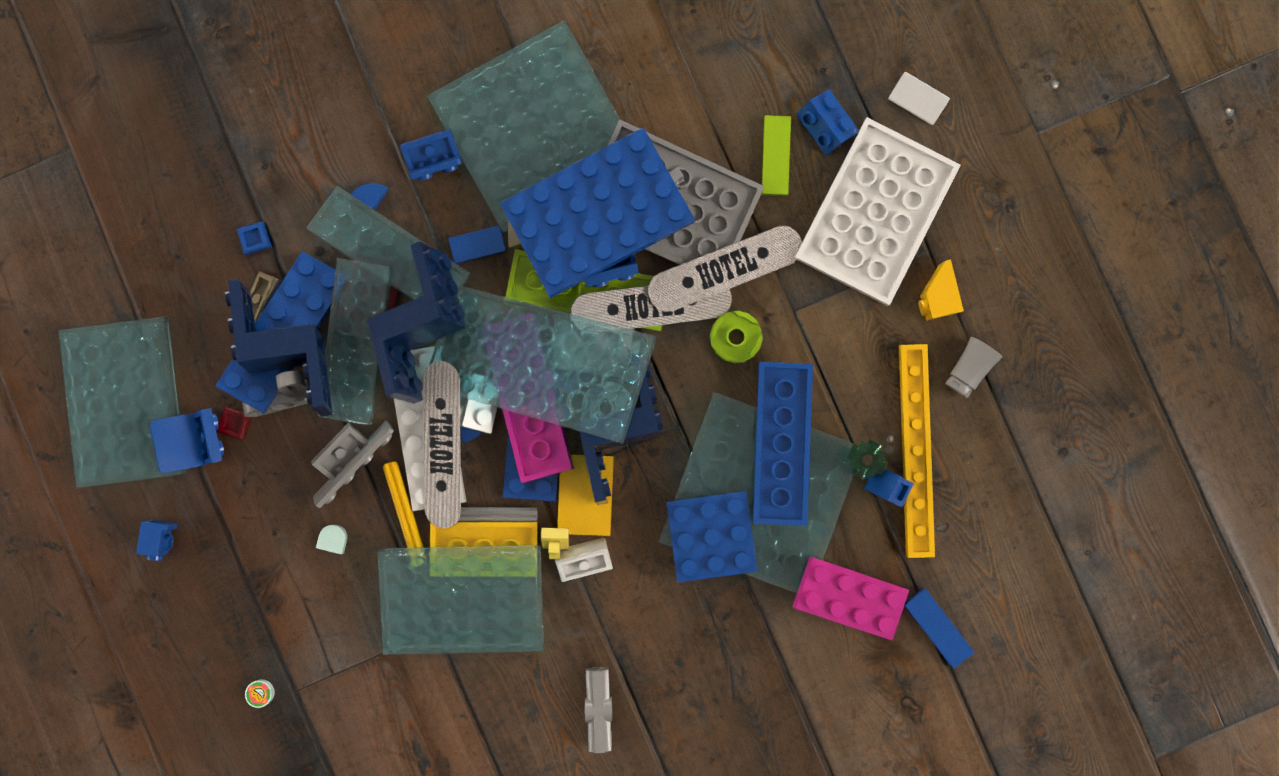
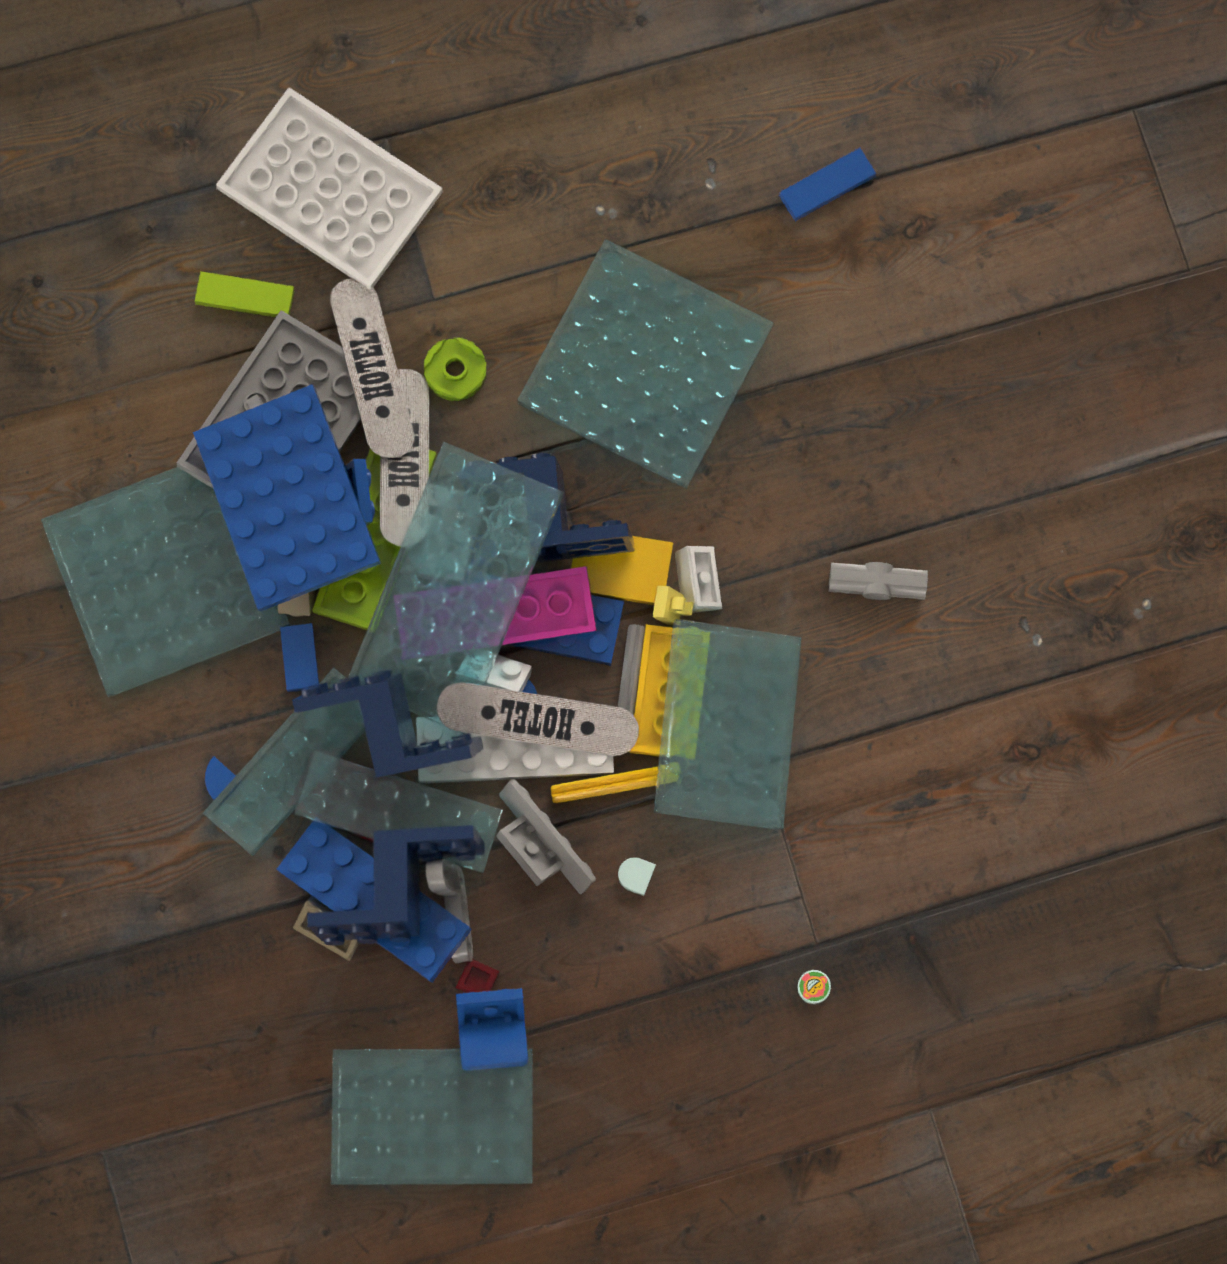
camera: 80 degrees left, 10 degrees down
blue brick [136,520,178,561] -> none
blue tile [237,221,272,255] -> none
blue bracket [400,128,461,181] -> none
blue plate [666,491,758,583] -> none
blue plate [752,362,813,526] -> none
dark pink plate [792,556,909,640] -> none
blue bracket [797,89,859,155] -> none
clear green brick [847,439,888,480] -> none
blue brick [864,465,914,507] -> none
white slope [888,72,950,126] -> none
yellow plate [899,344,935,558] -> none
yellow slope [918,259,964,321] -> none
light grey plant [945,337,1003,398] -> none

